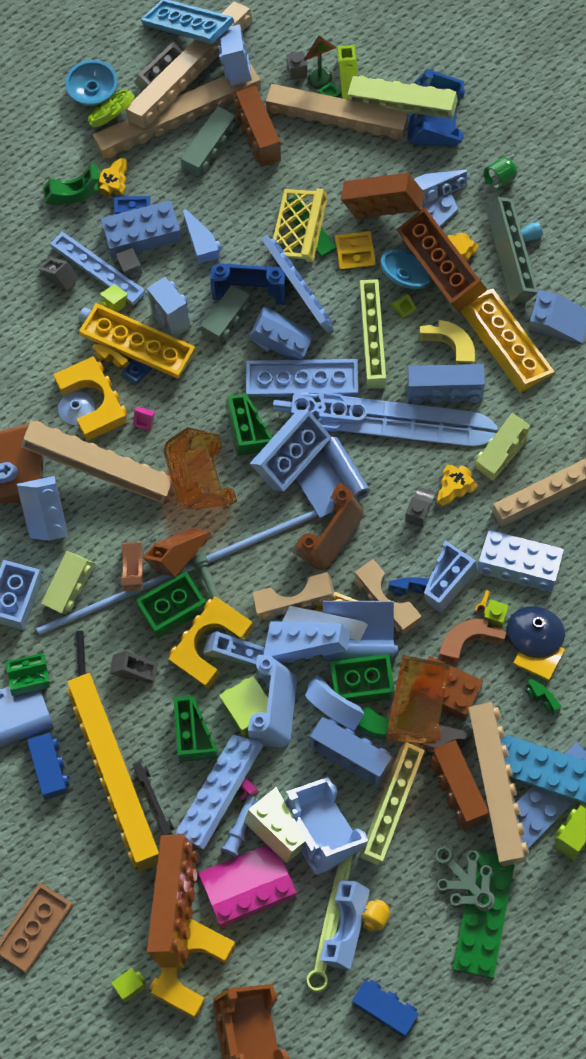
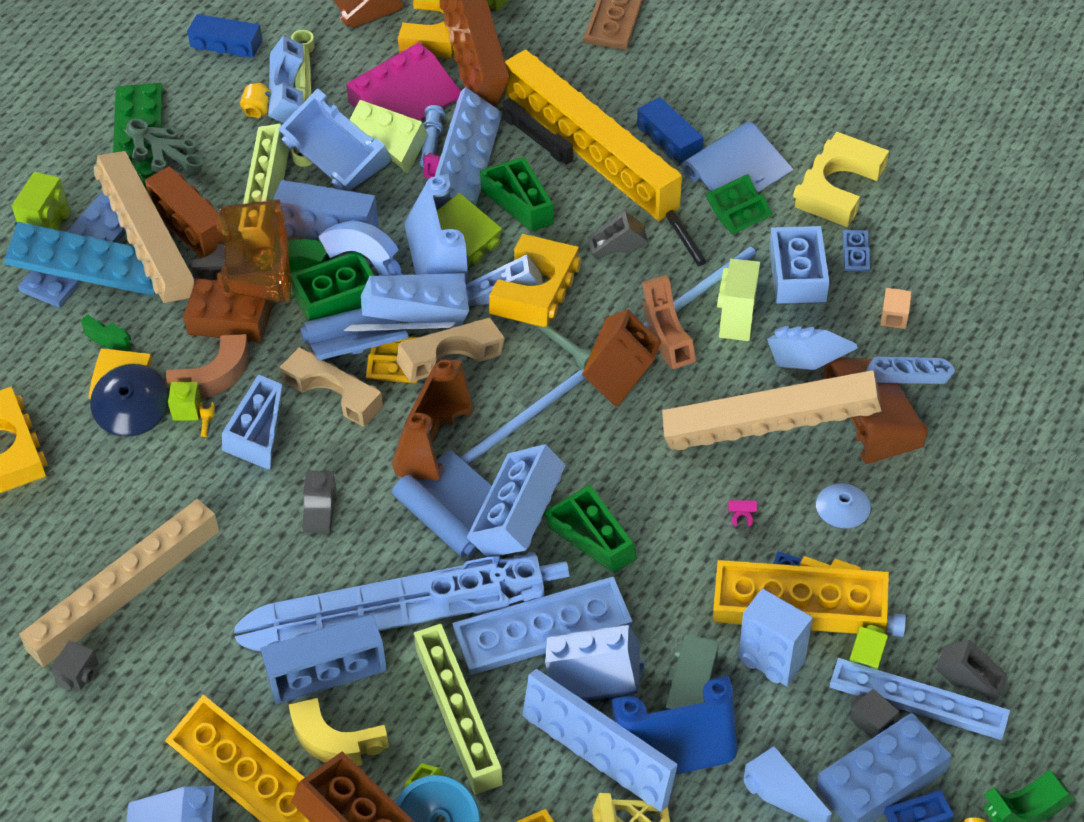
camera: 160 degrees right, 15 degrees down
yellow arch [53,356,128,442] -> none
green brick [136,571,206,639] -> none
clear orange windscreen [164,427,237,509] -> none
blue slope [388,577,429,596] -> none
yellow rock [437,464,478,507] -> none
yellowish green wedge [475,413,530,481] -> none
bracket [477,530,564,592] -> none

